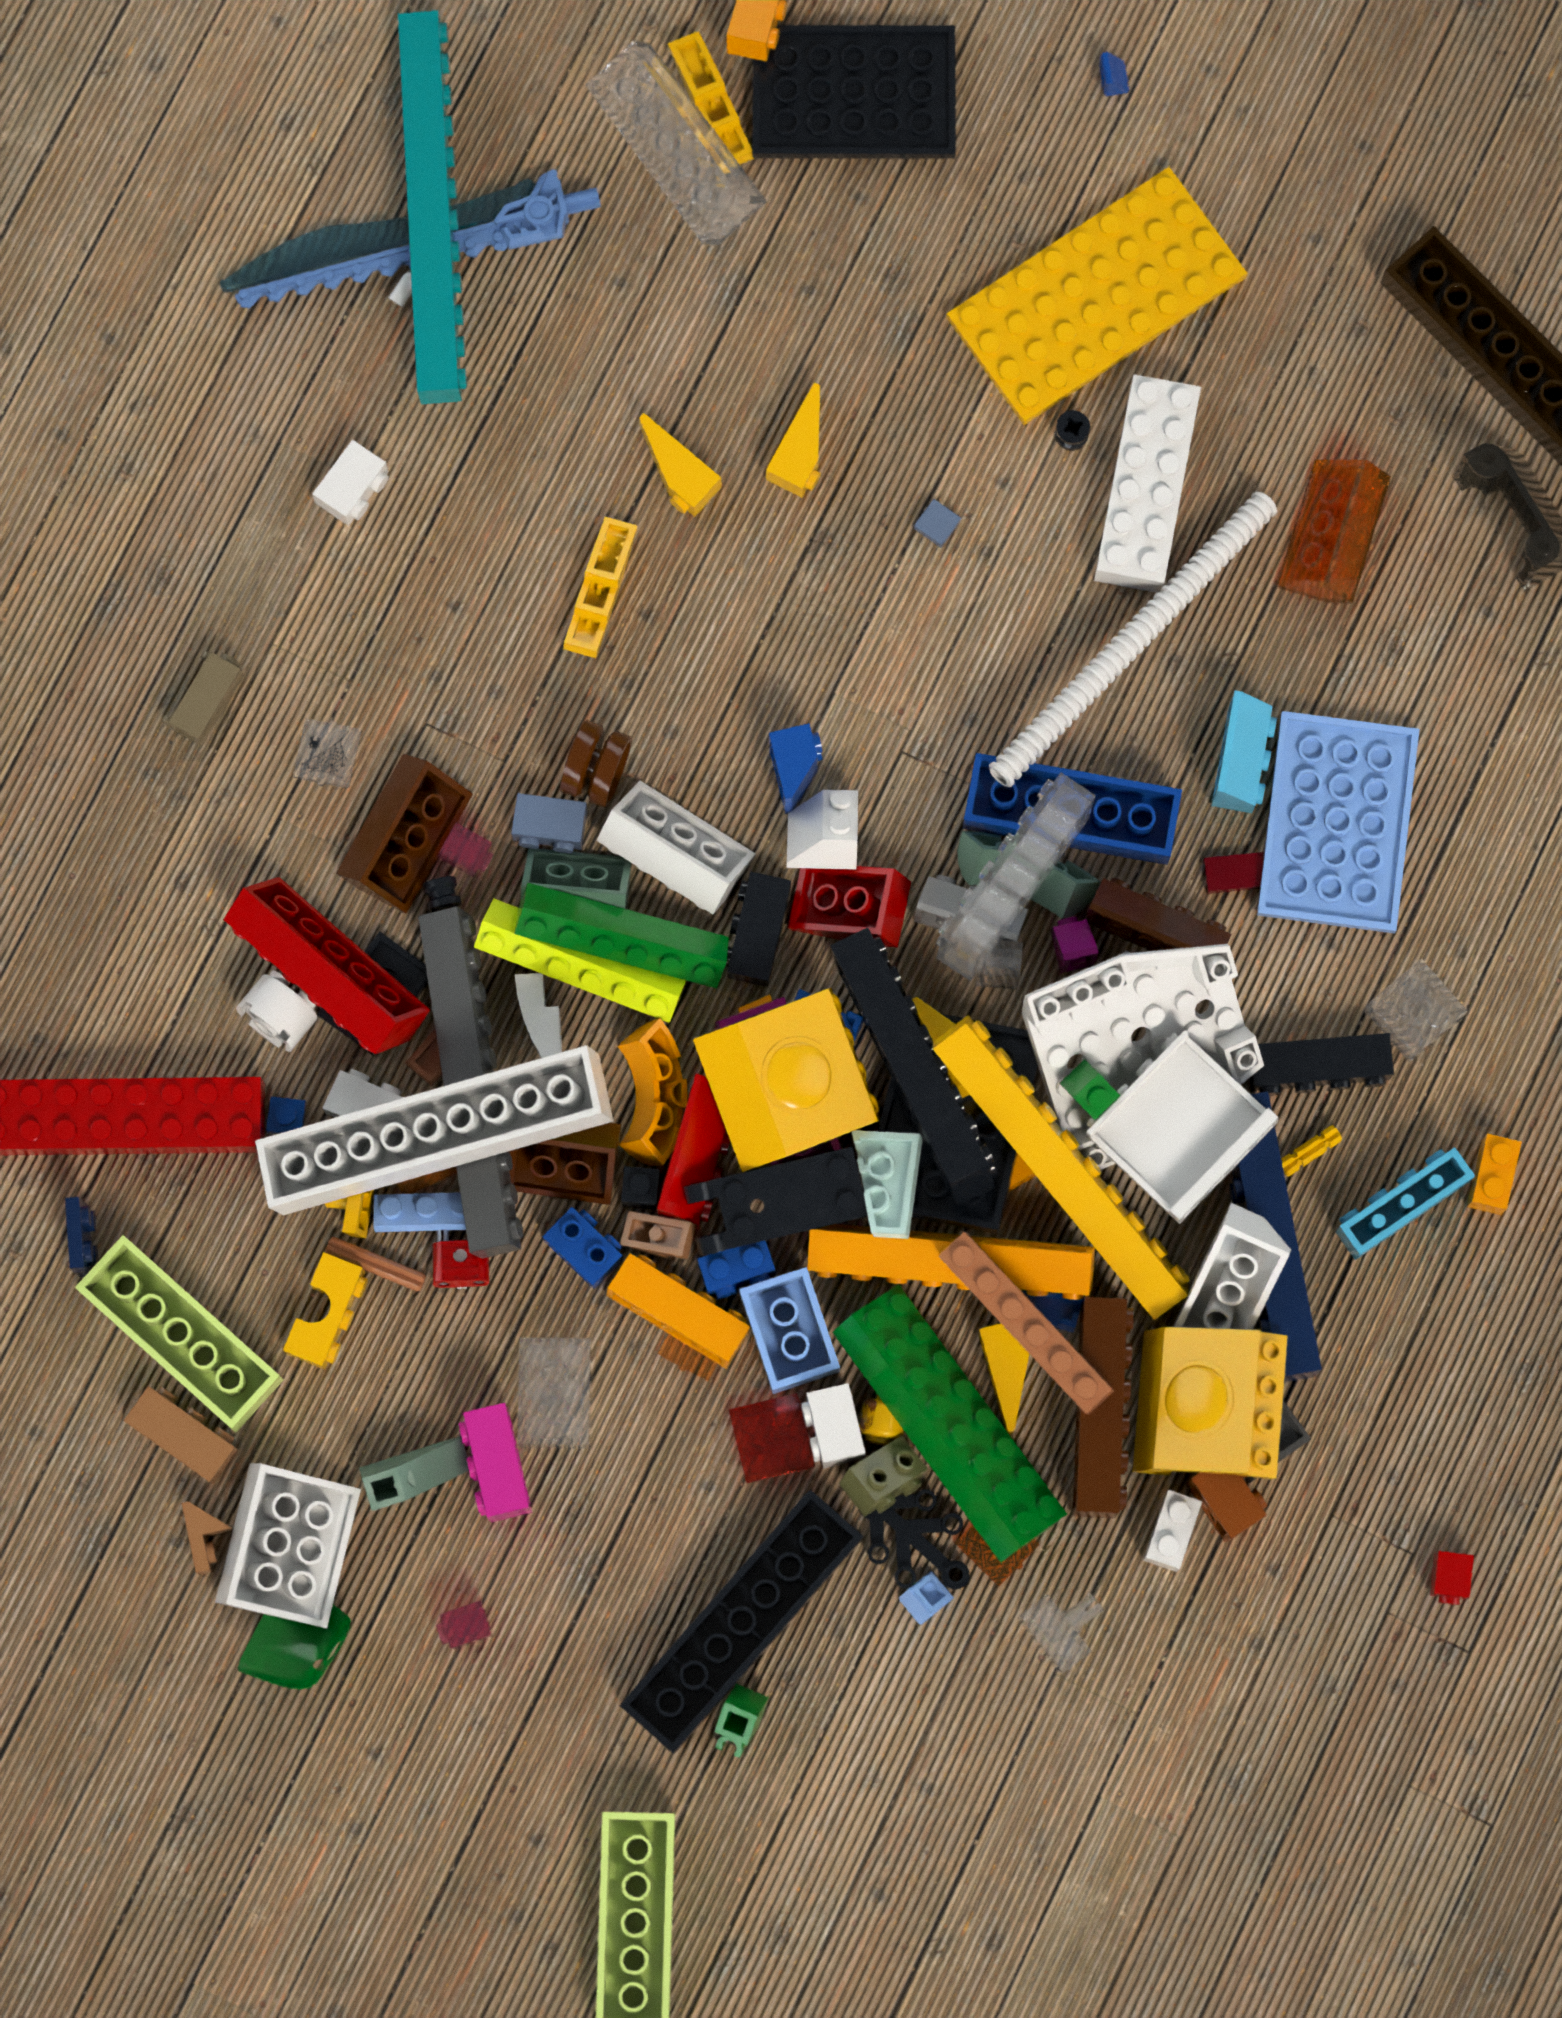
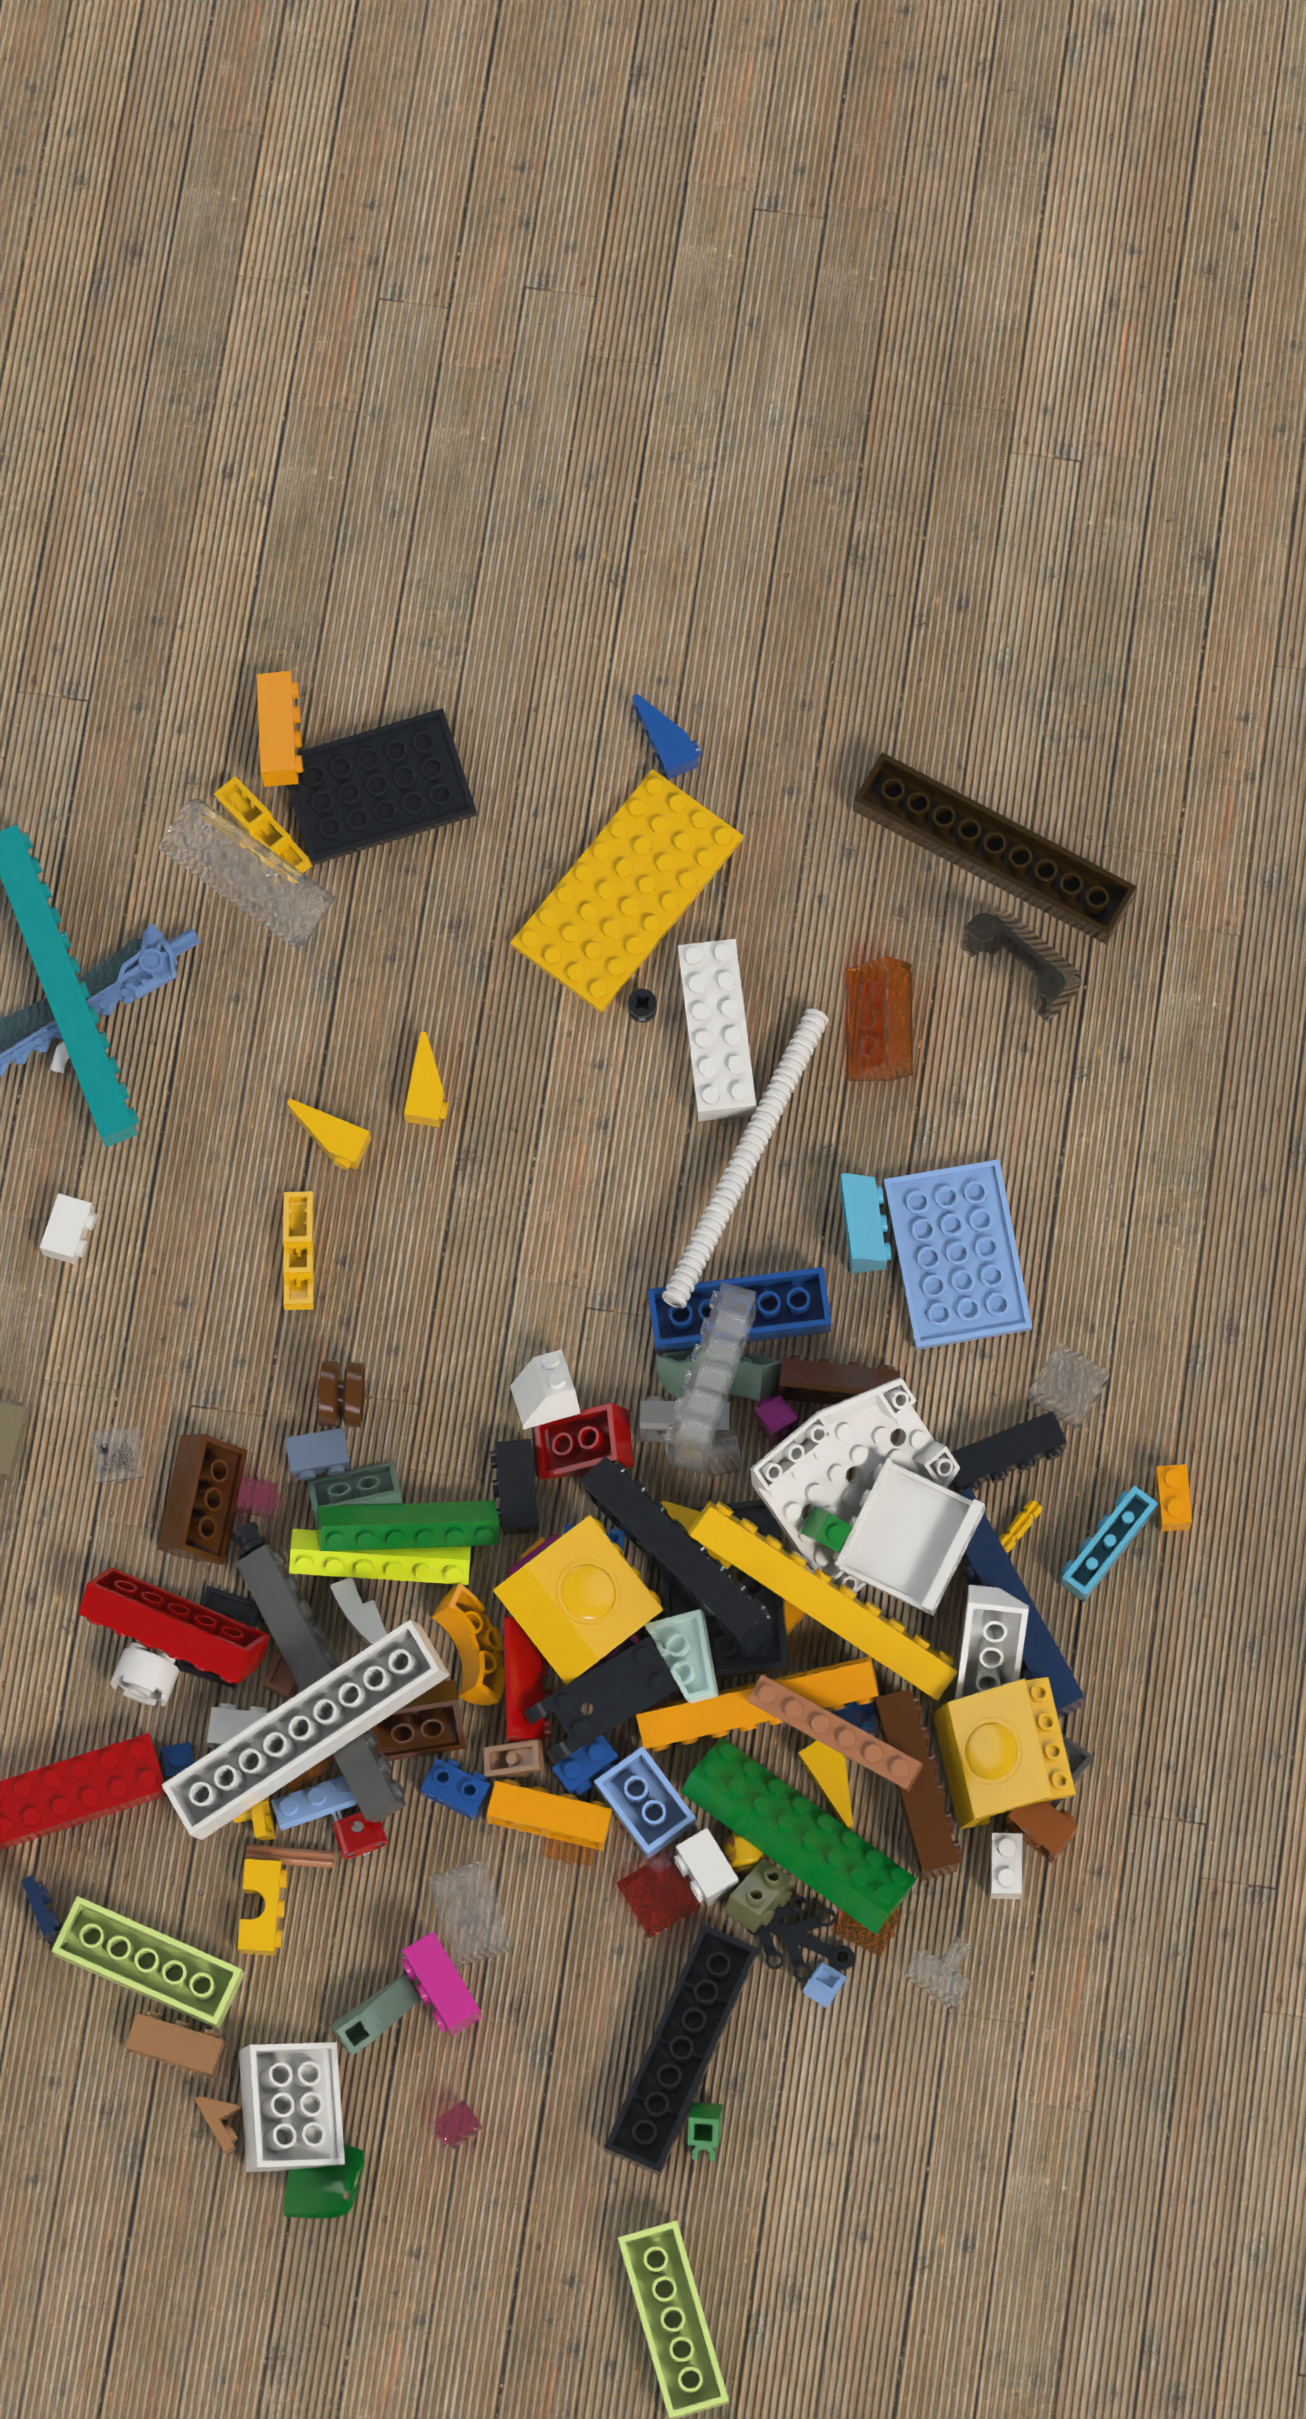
camera: 15 degrees left, 5 degrees down
white slope [596,781,756,914] -> none
black brick [621,1166,660,1210] -> none
blue slope [769,723,823,814] -> none
sand blue tile [913,499,962,548] -> none
blue slope [1099,52,1129,96] -> none
dark red tile [1203,852,1264,894] -> none
red brick [1430,1551,1474,1605] -> none
none -> blue slope [632,694,701,780]

